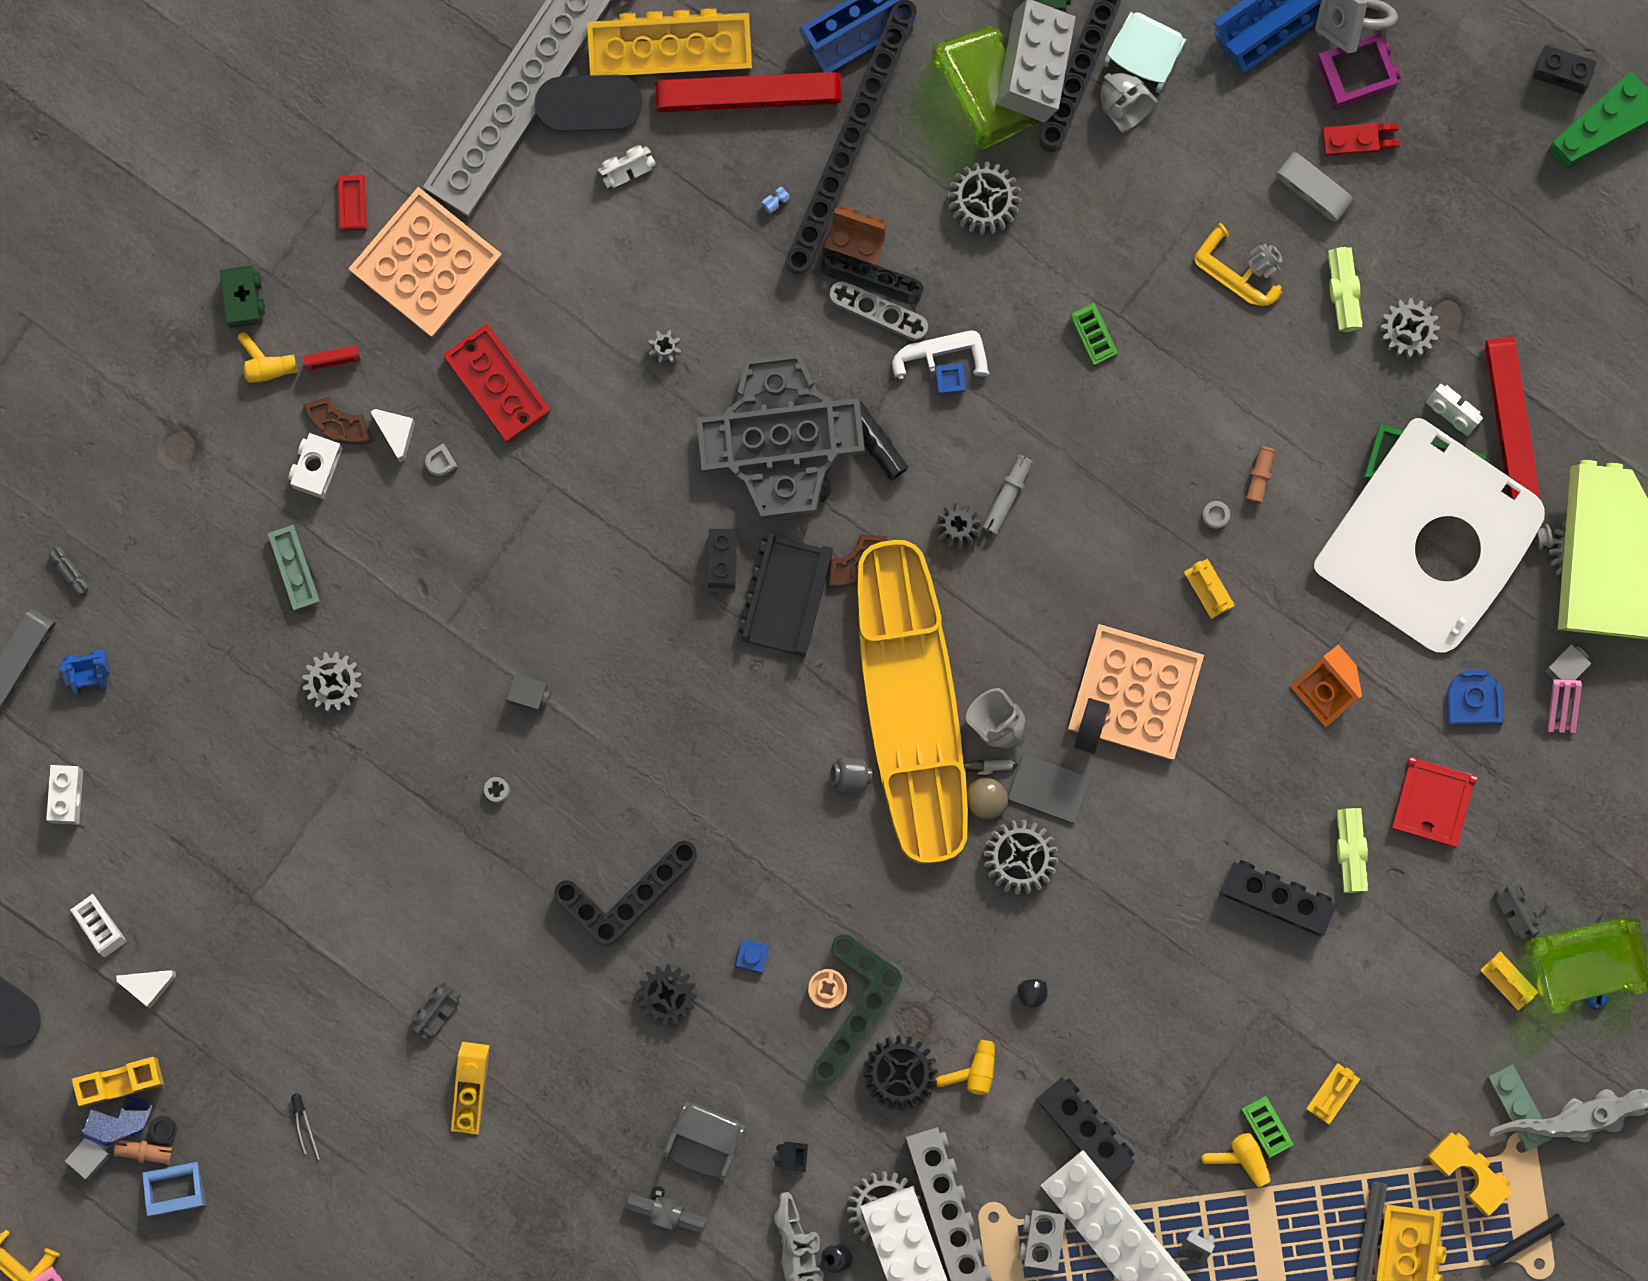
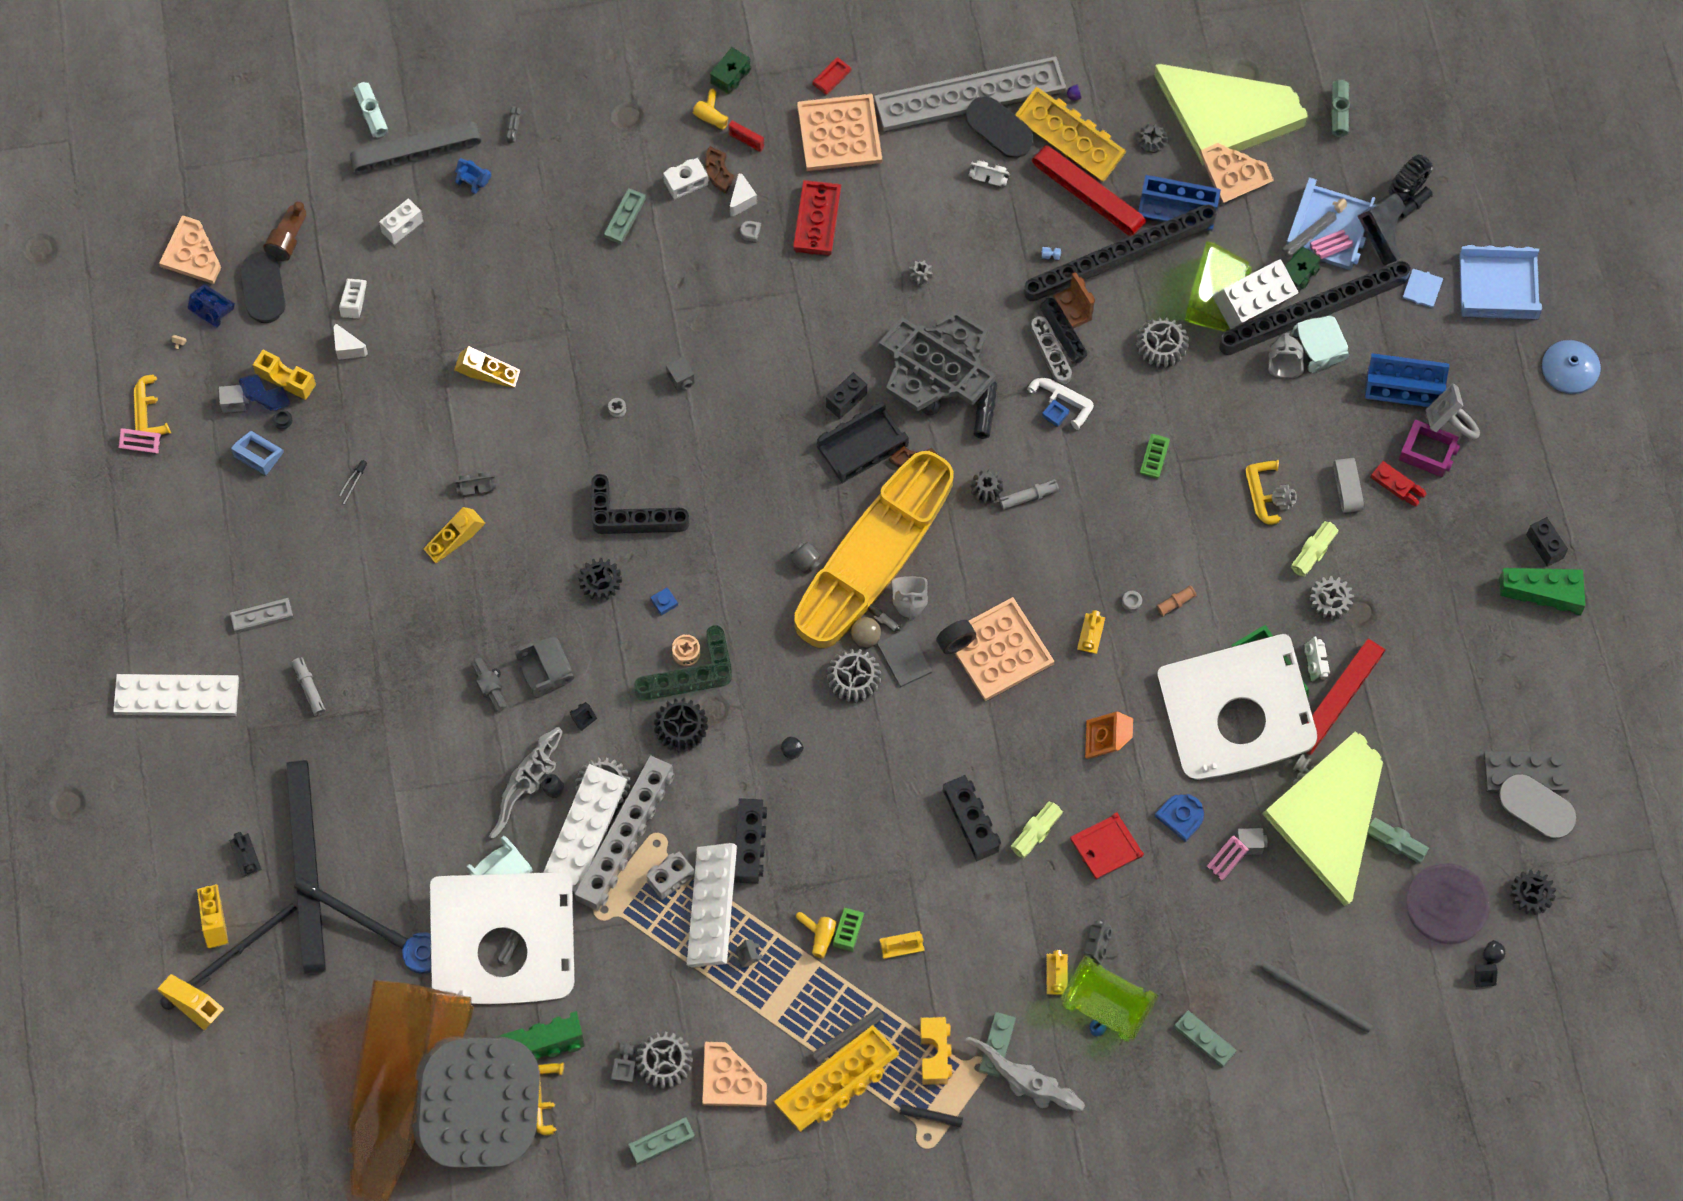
camera: 45 degrees right, 15 degrees down
nougat pin [114,1139,172,1165] -> none
light grey gear [302,652,363,712] -> none
yellow piece [935,1040,995,1095] -> none
none -> yellow slope [454,346,520,388]

